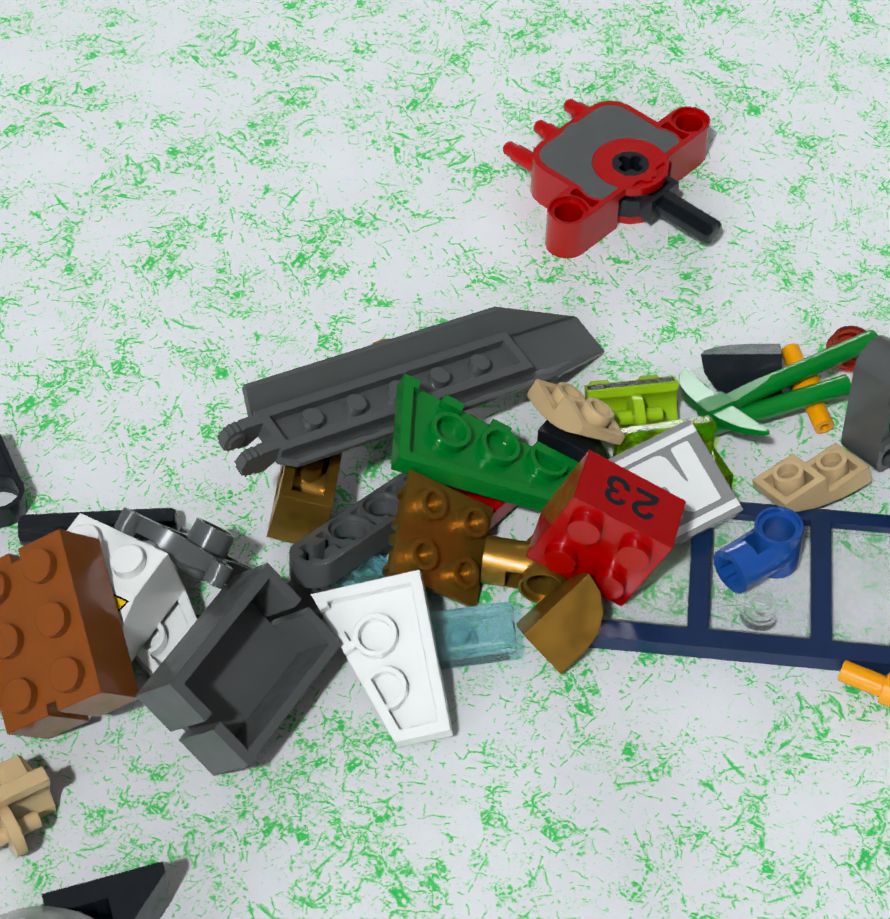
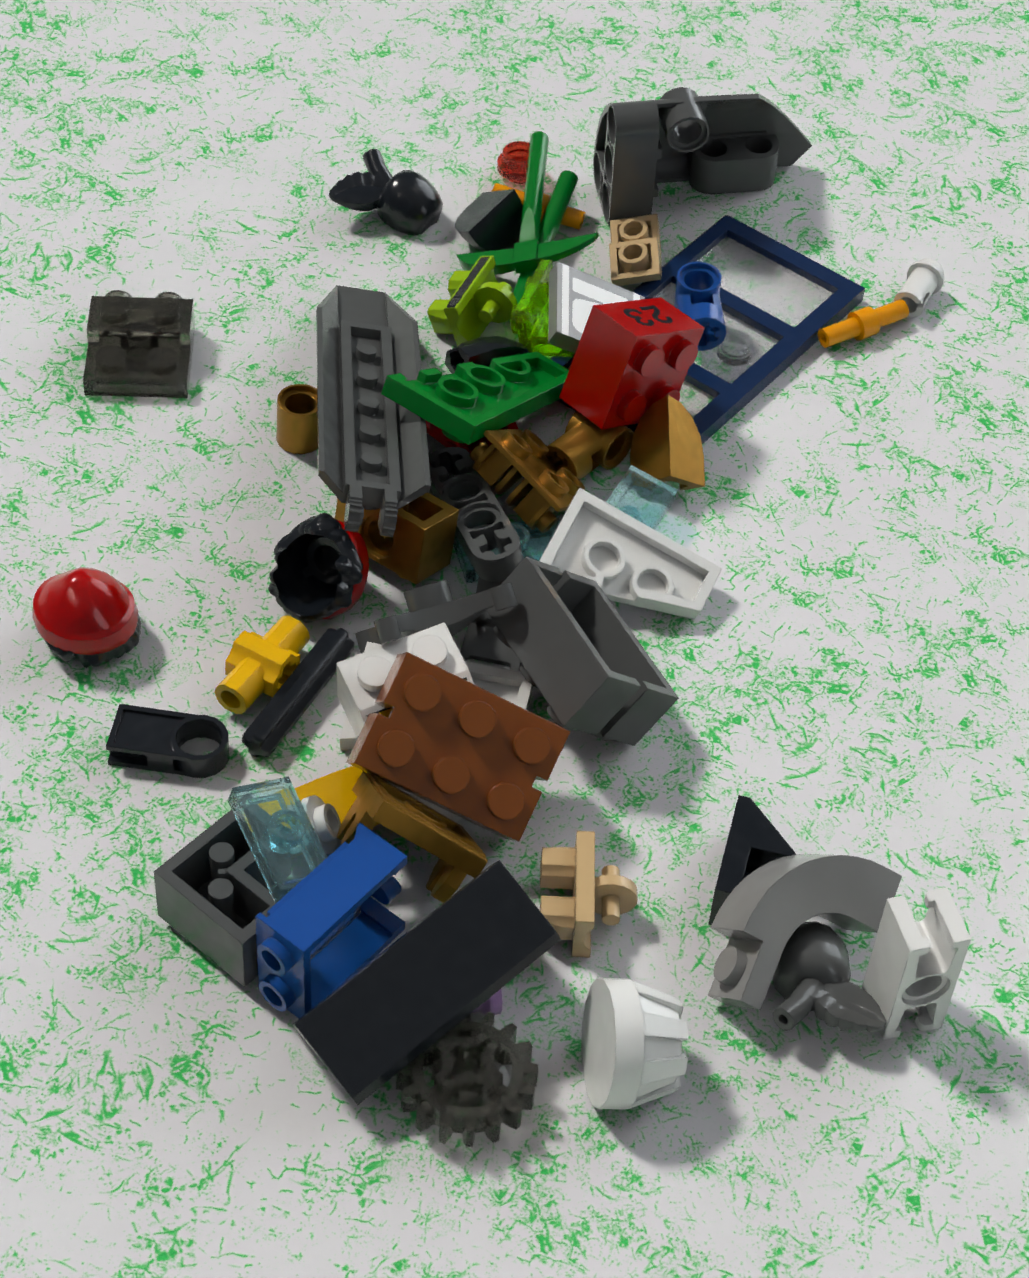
camera: 60 degrees left, 0 degrees up
piece [503,99,722,259] -> none
tan slope [527,379,625,445] -> none
none -> red hair [33,567,141,668]
none -> clear smoke plate [83,290,195,398]
none -> yellow axle [215,615,310,714]
none -> black hair [268,513,369,623]
none -> black piece [329,149,443,236]

